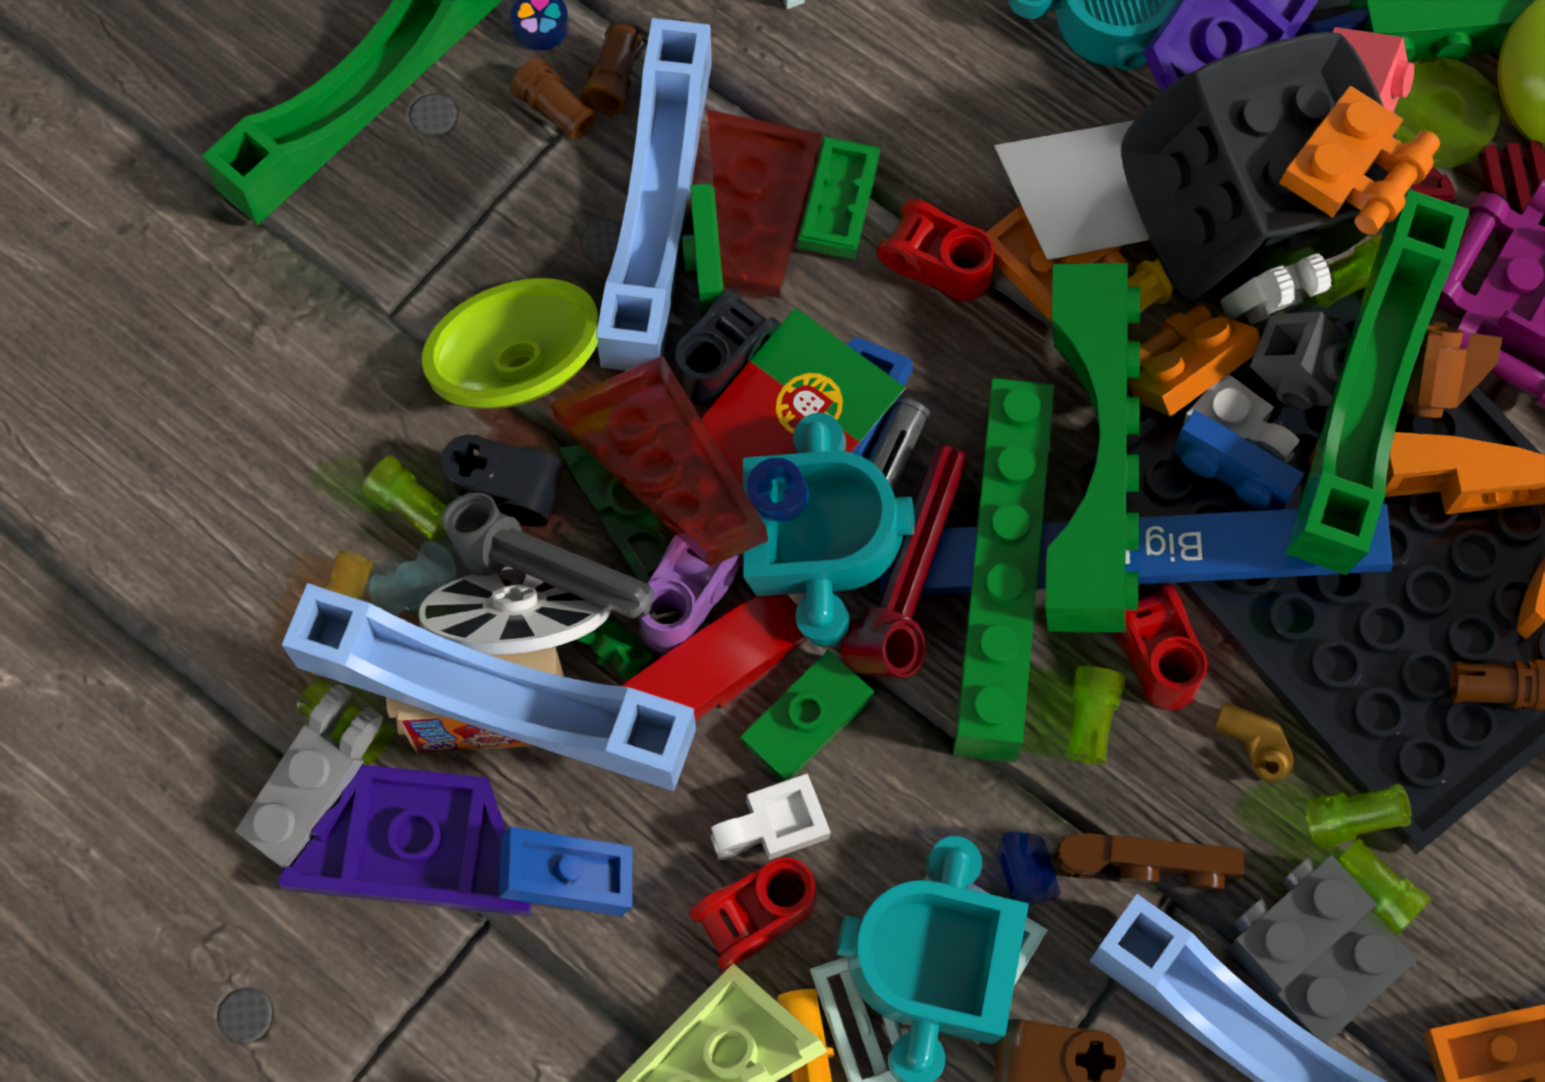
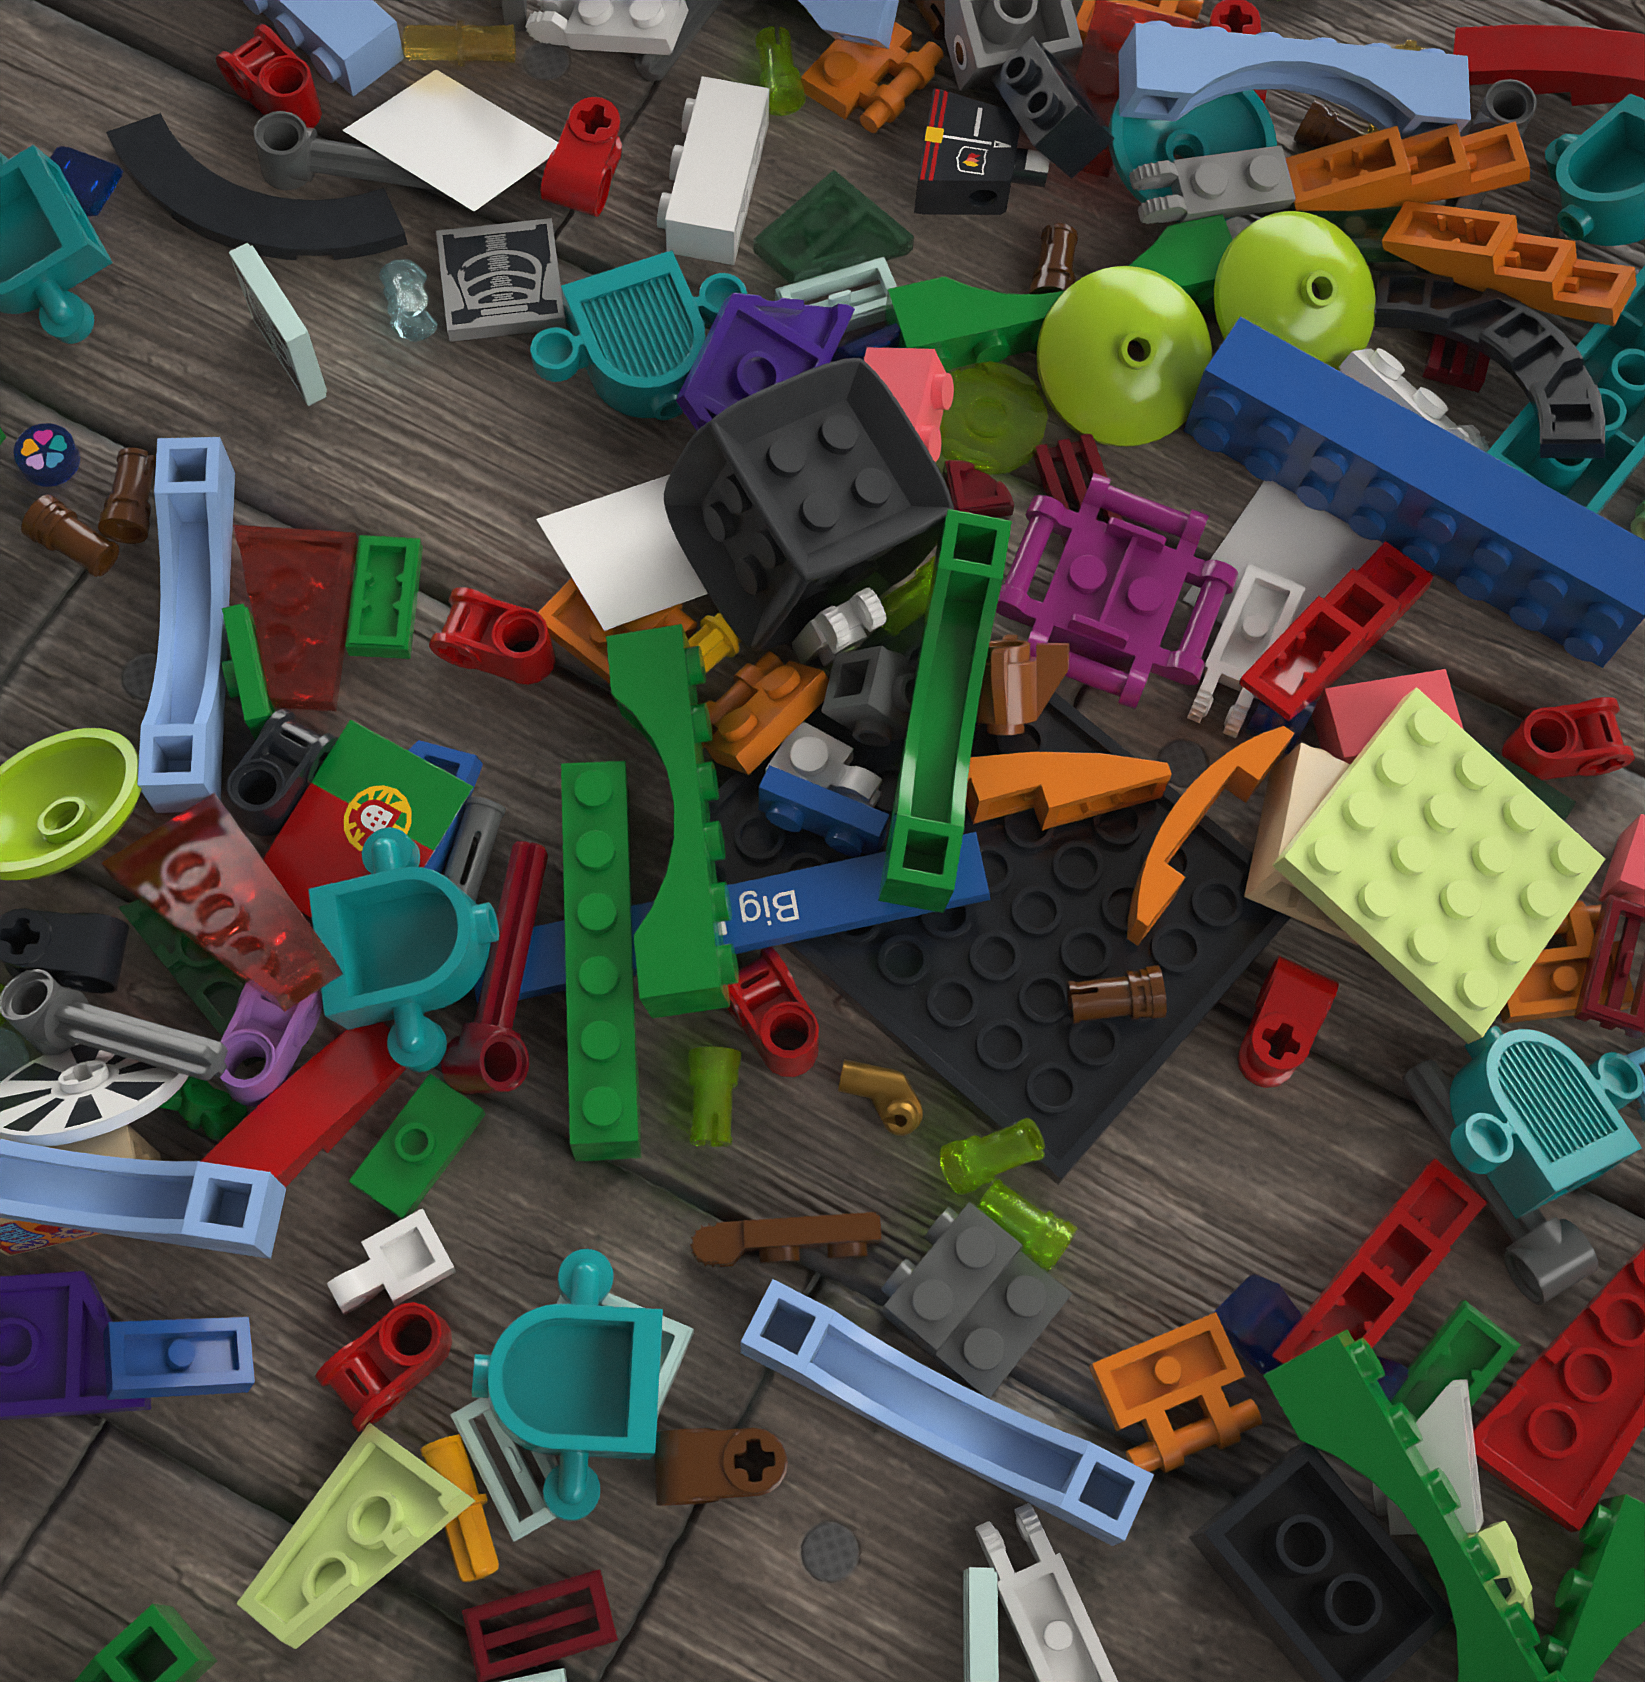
camera: 15 degrees left, 0 degrees up
clear blue bush [747,458,809,522] -> none
clear blue slope [996,831,1061,907] -> none
orange plate [1279,86,1440,235] -> none

